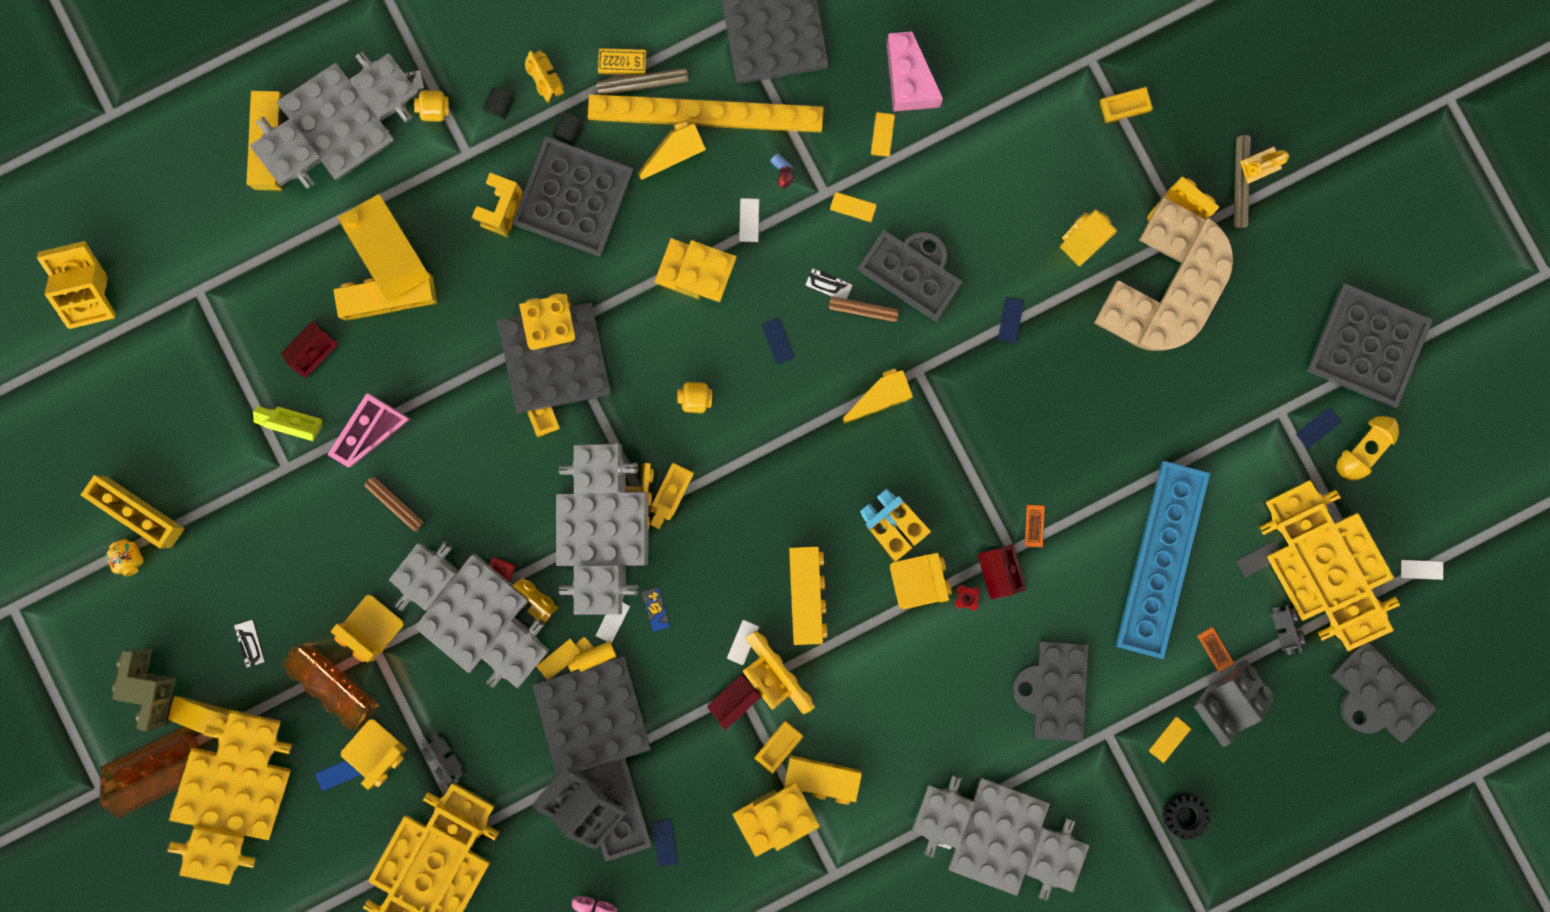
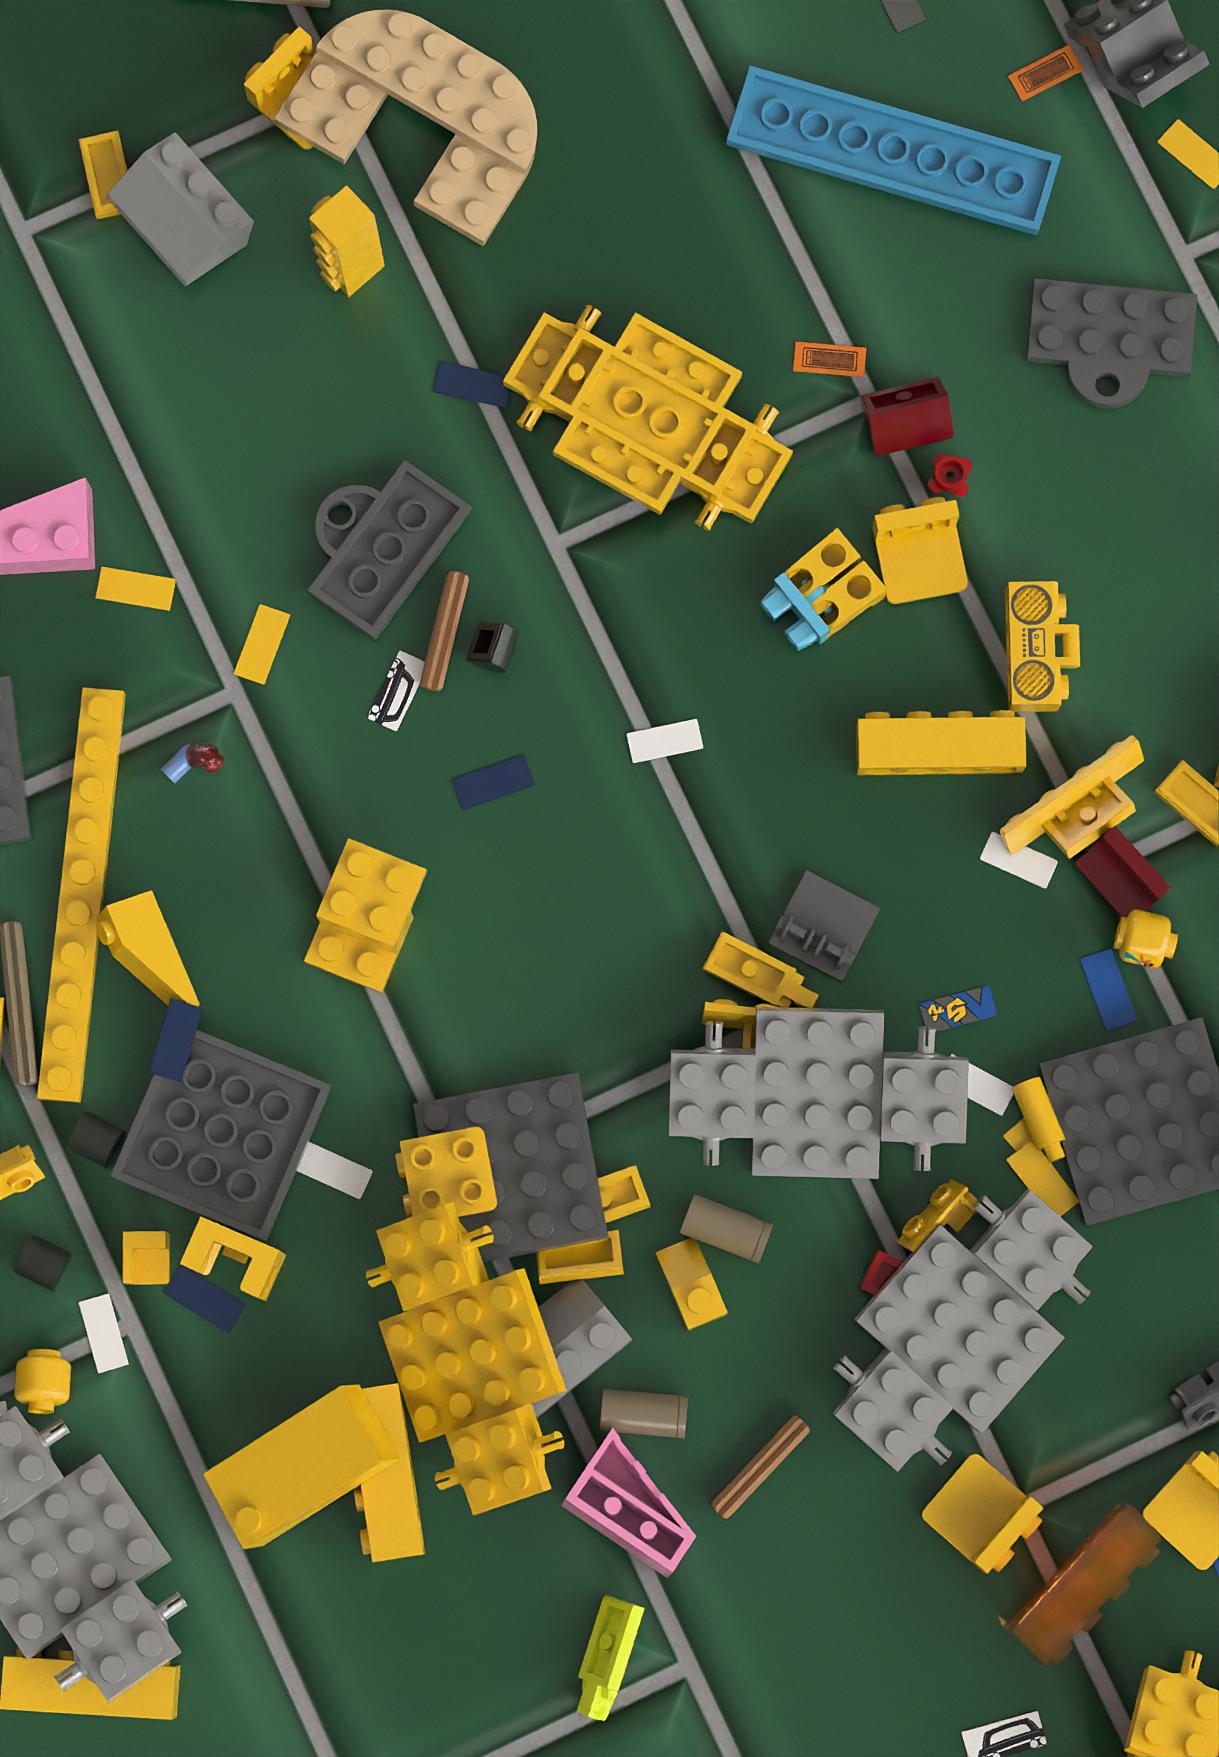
camera: 90 degrees left, 5 degrees down
dark red panel [281,321,338,378] -> none
yellow head [677,382,712,413] -> none
white sticker [739,199,759,242] -> none
yellow slope [843,368,913,424] -> none
none -> white sticker [79,1293,129,1373]
none -> light grey slope [106,133,254,286]
none -> yellow panel [123,1231,170,1285]
none -> dark blue sticker [149,999,202,1082]
none -> dark blue sticker [163,1264,246,1333]
none -> white sticker [297,1142,373,1199]
none -> yellow piece [366,1202,567,1516]
none -> pearl dark grey brick [466,622,519,673]
none -> yellow piece [503,305,793,531]
none -> light grey slope [532,1279,632,1418]
none -> yellow tile [536,1230,624,1284]
none -> dark tan pin [600,1388,688,1439]
none -> white sticker [627,719,703,763]
none -> yellow slope [655,1238,728,1331]
none -> dark tan pin [680,1194,774,1264]
none -> dark grey hinge [768,870,880,982]
none -> yellow piece [1005,581,1080,712]
none -> blue sticker [1080,948,1137,1031]
none -> yellow head [1113,910,1178,969]

